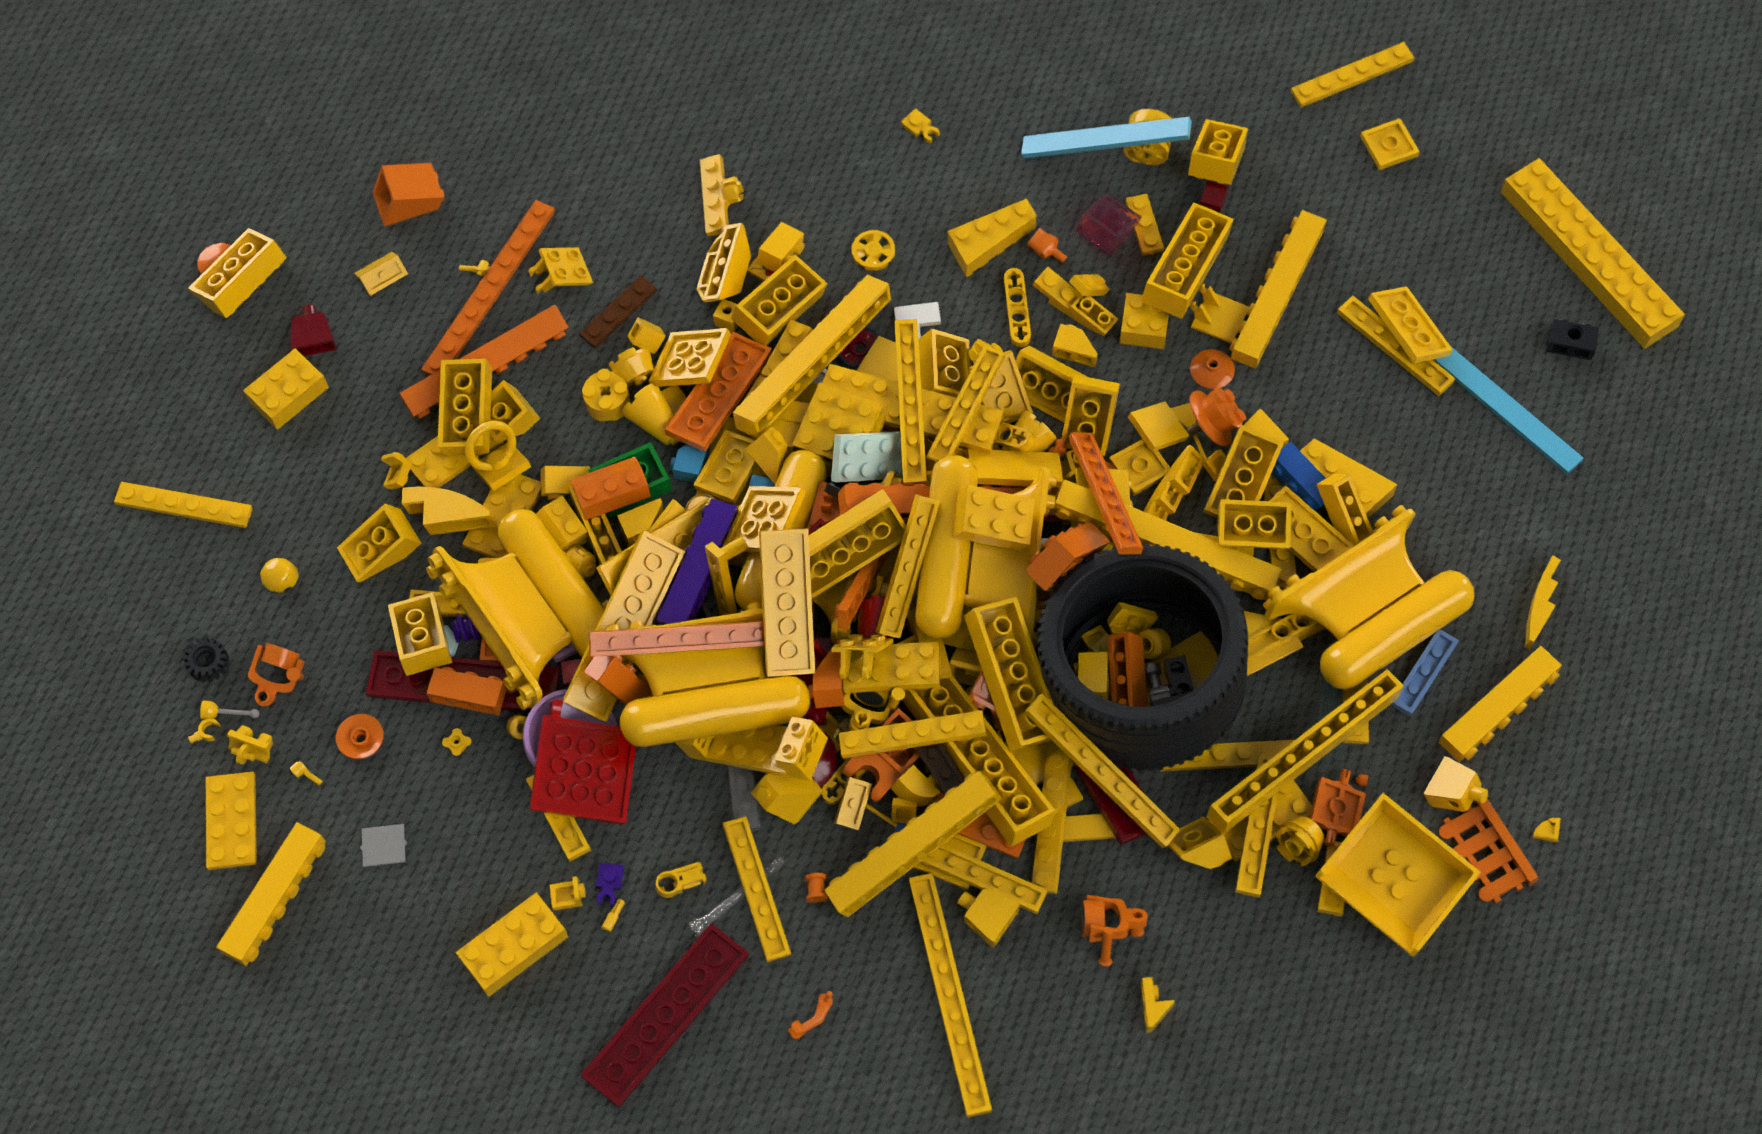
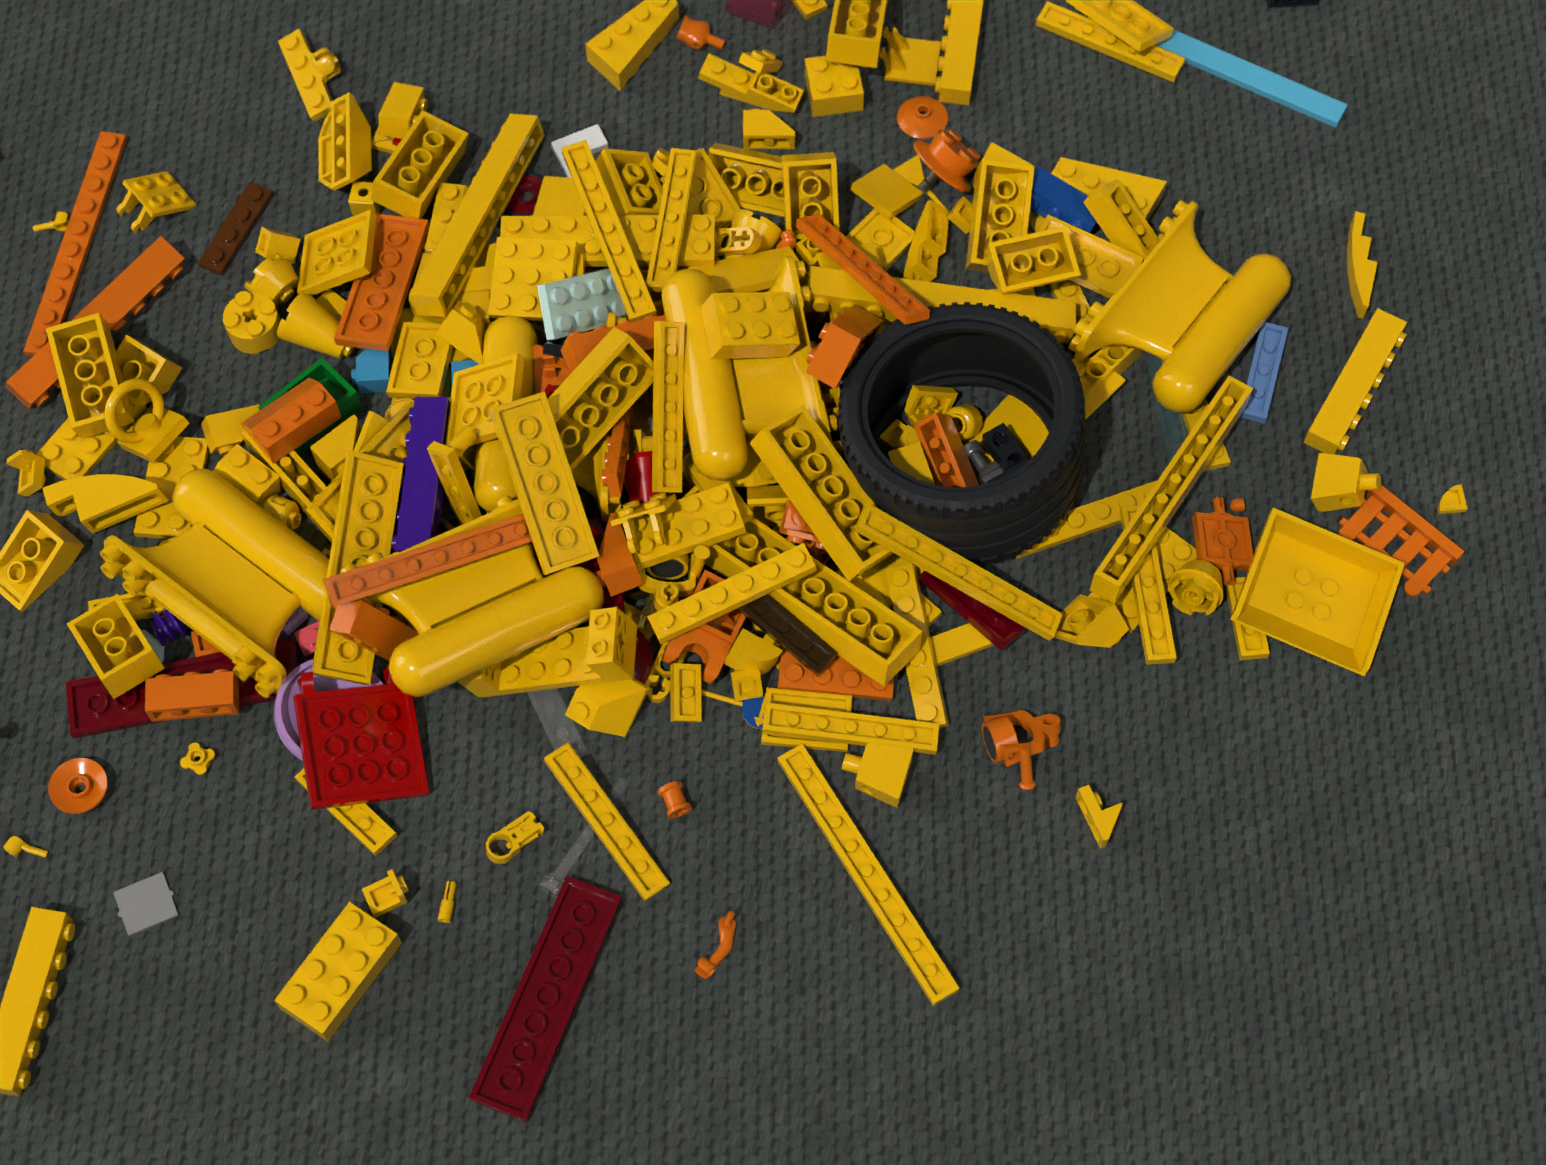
camera: 20 degrees left, 0 degrees up
yellow piece [506,715,527,740] -> none
dark purple plate [596,863,624,907] -> none
yellow brick [824,771,1002,917] -> none
yellow piece [852,230,895,271] -> none
yellow beam [1004,268,1031,347] -> none

